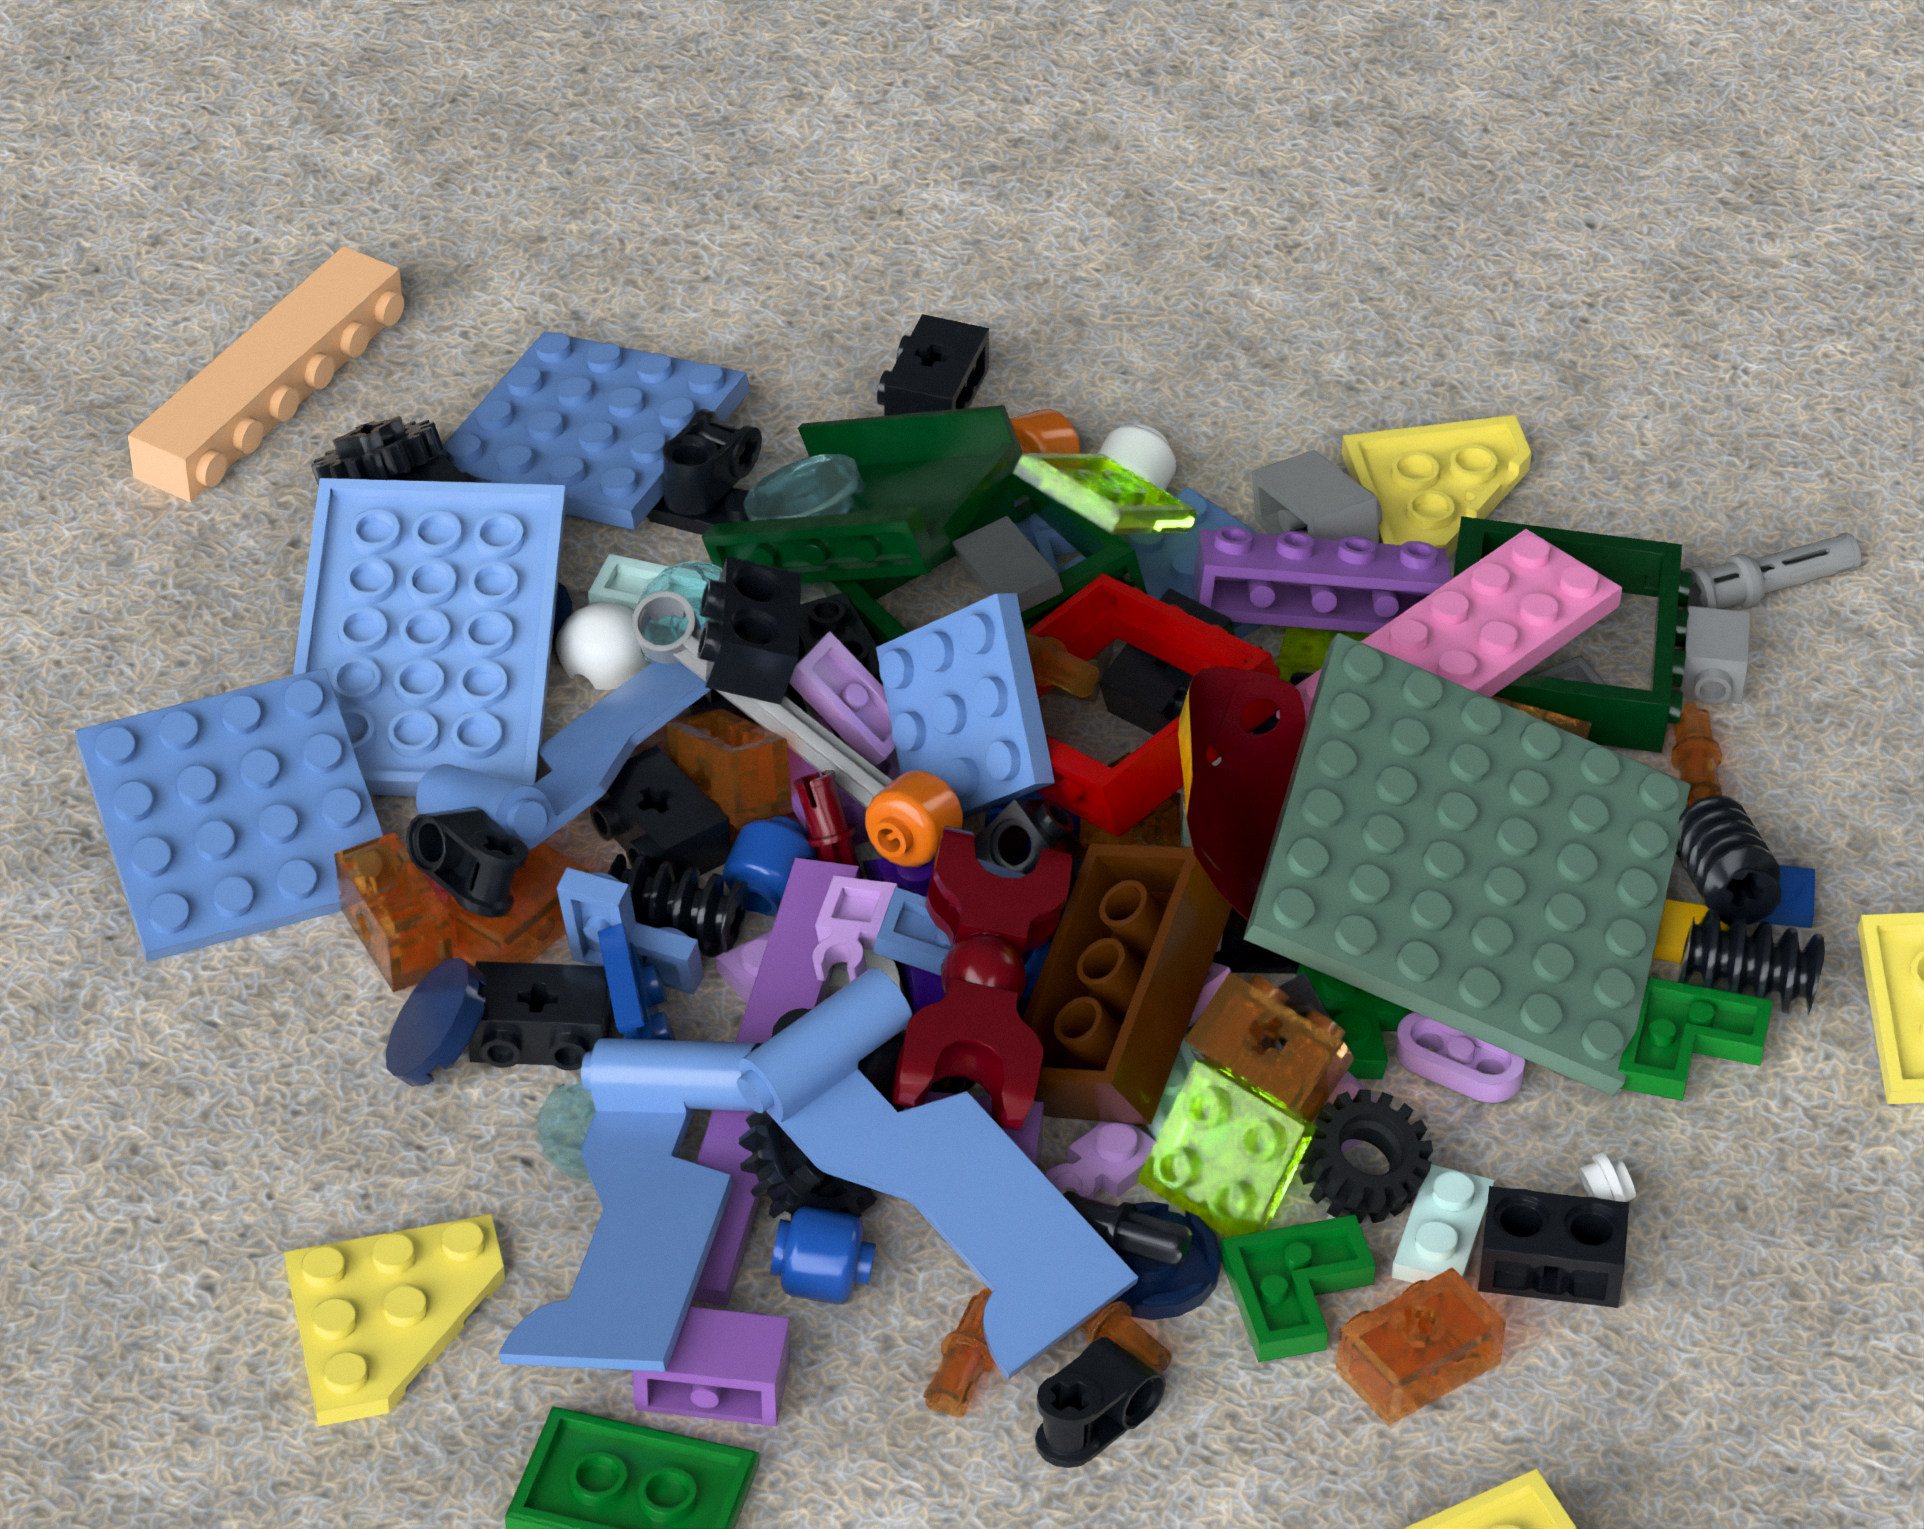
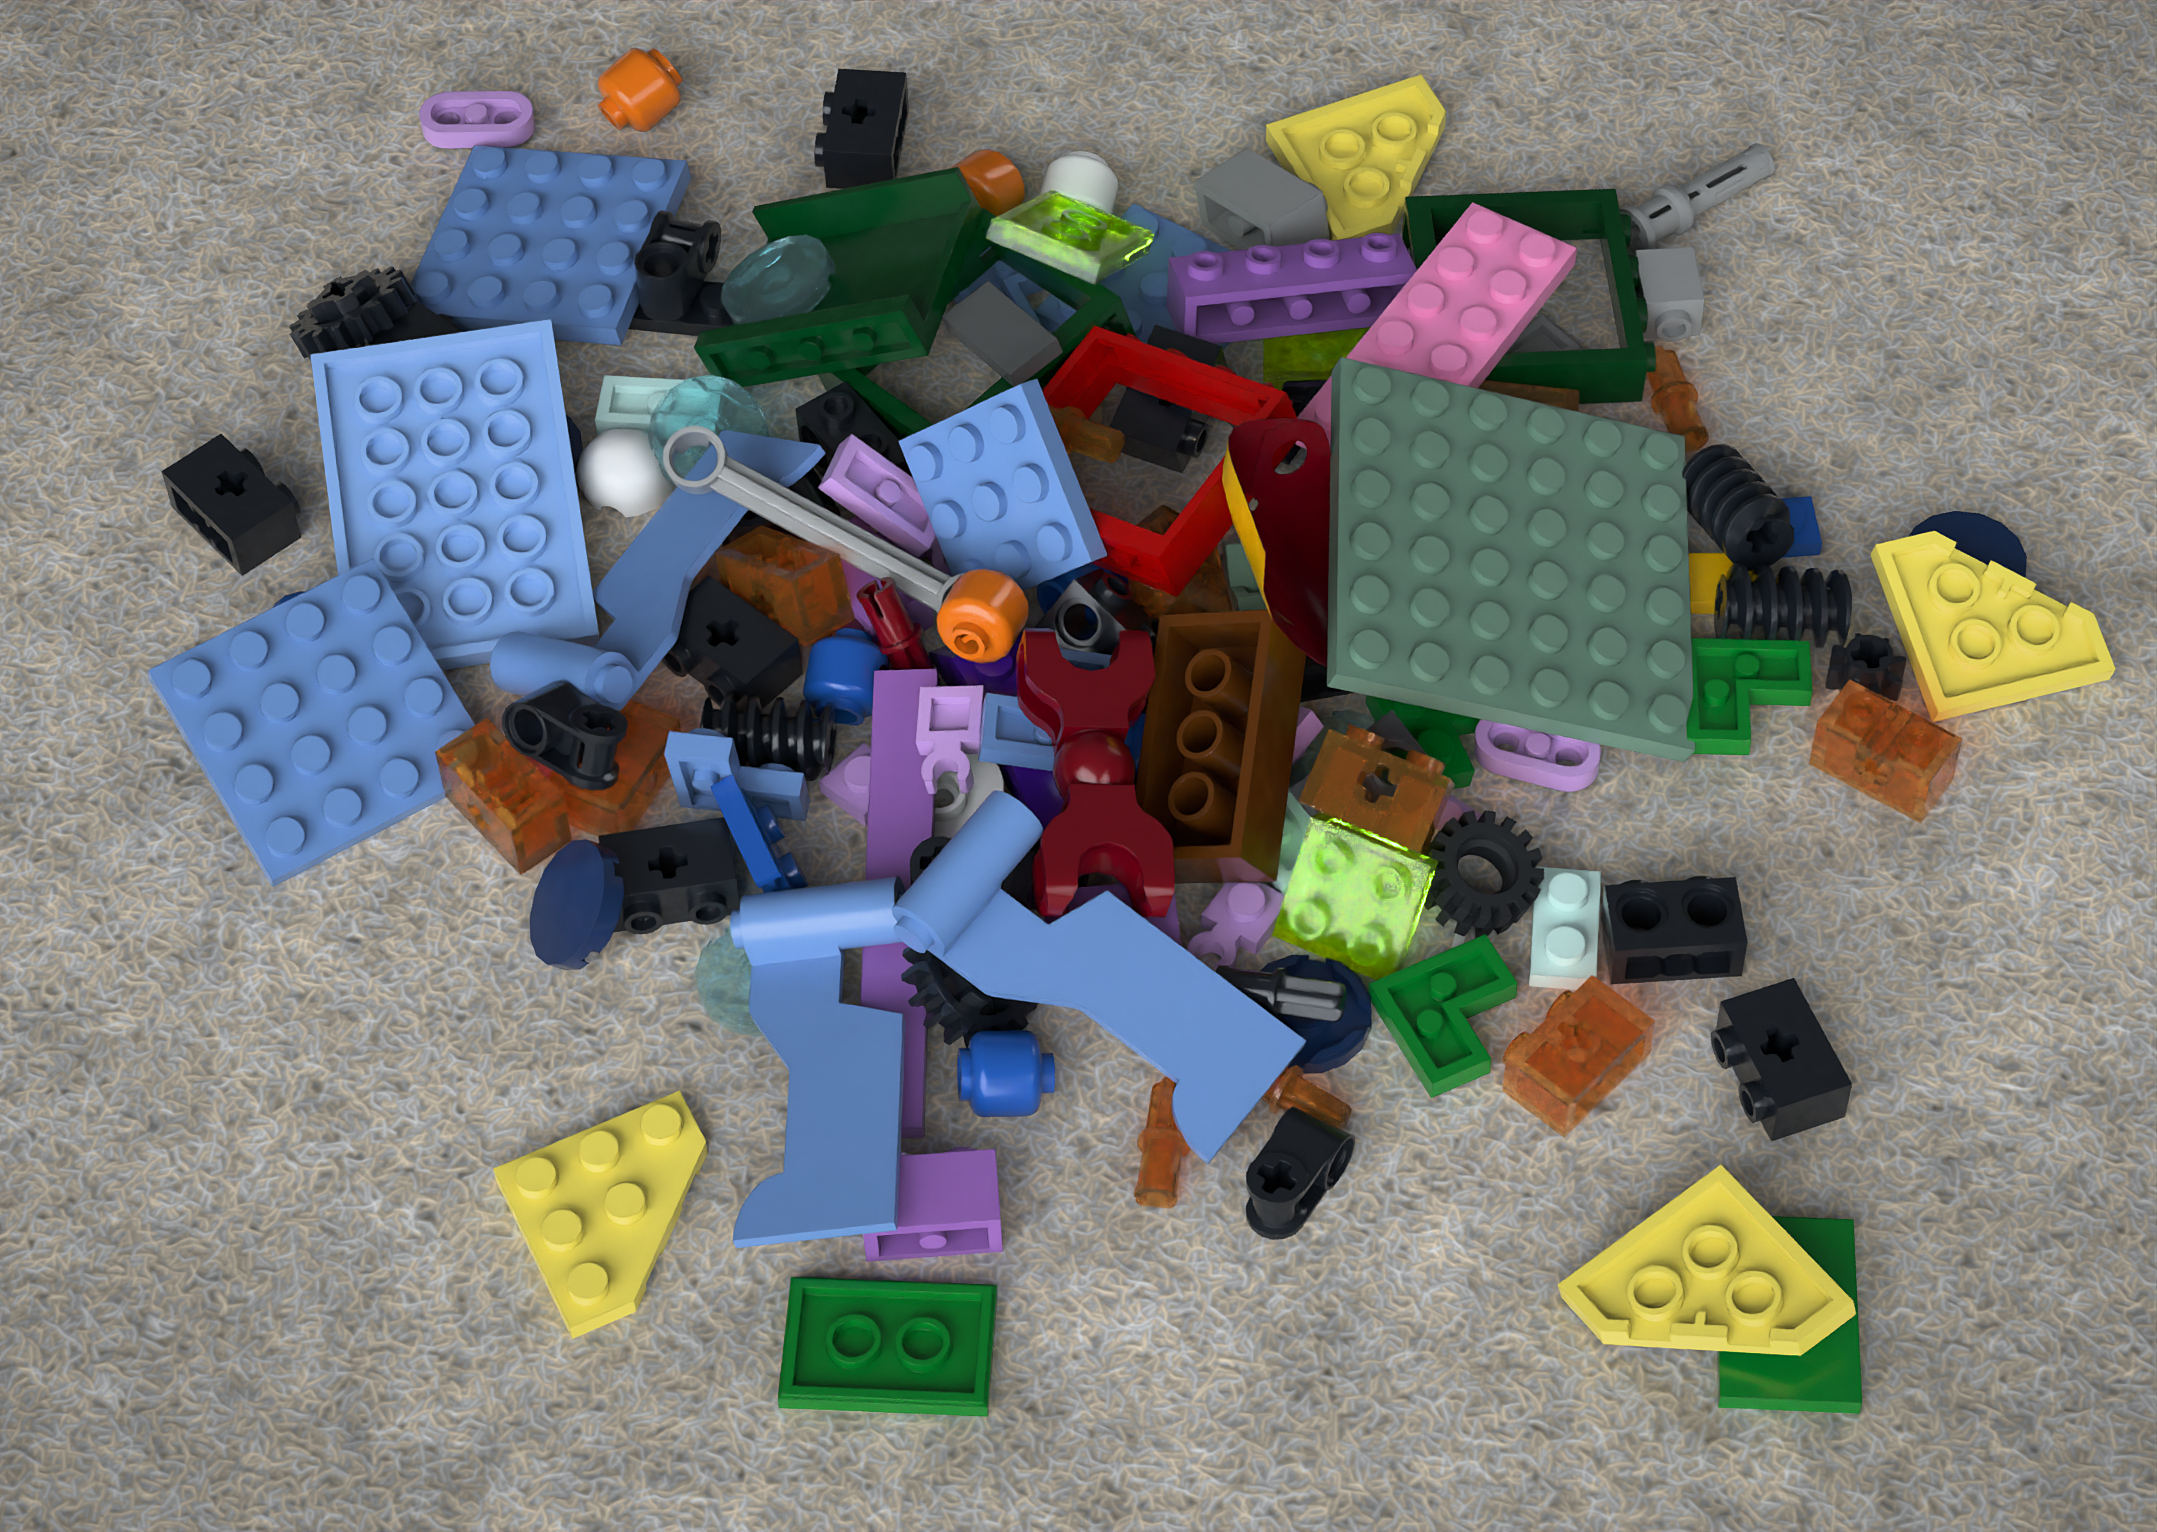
camera: 10 degrees left, 10 degrees up
light nougat brick [128,246,404,502] -> none
black brick [697,556,801,705] -> none
white plate [1579,1151,1636,1216] -> none
none -> black brick [161,434,301,576]
none -> lavender plate [419,91,535,149]
none -> orange head [597,48,682,132]
none -> black brick [1711,978,1852,1141]
none -> clear orange brick [1809,680,1962,824]
none -> black gear [1825,633,1906,713]

